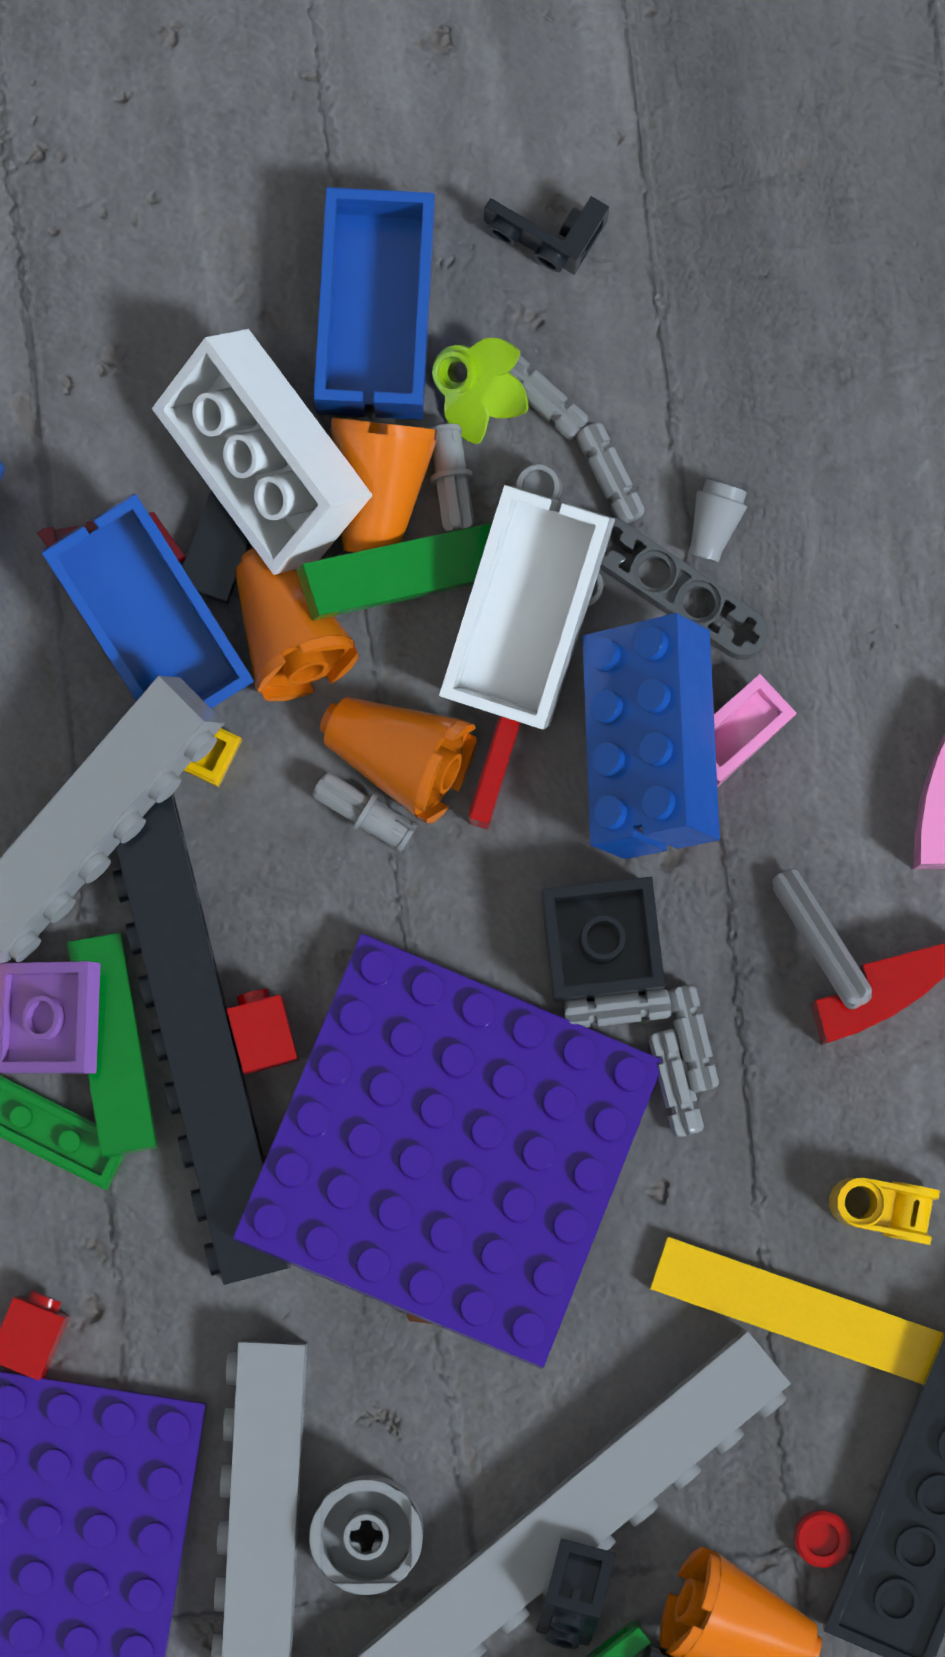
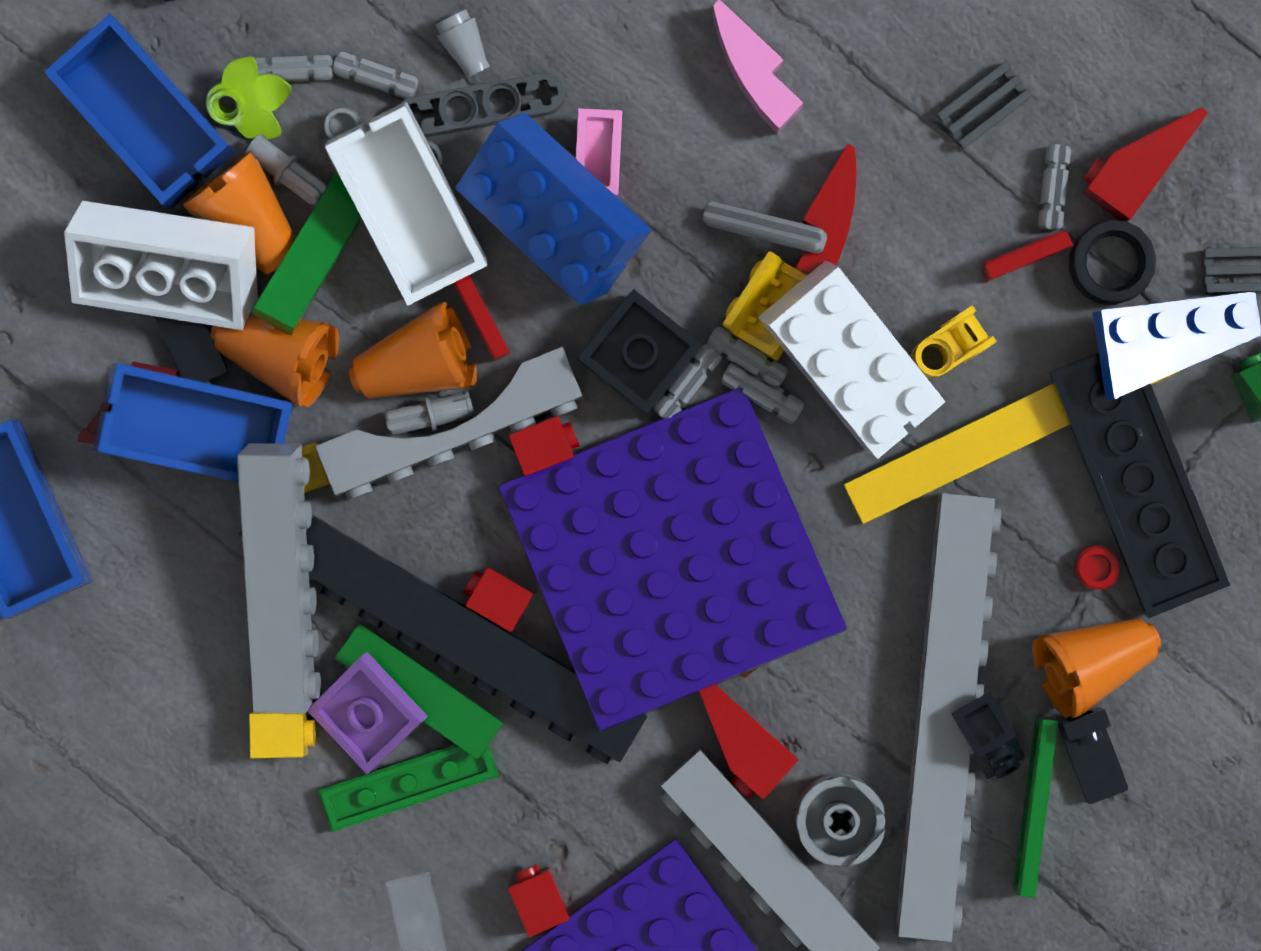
camera: 45 degrees left, 5 degrees up
none -> light grey arch [315,347,583,501]
none -> red brick [509,416,580,477]
none -> red slope [699,685,799,800]
none -> yellow bracket [723,251,808,361]
none -> white piece [758,260,945,459]

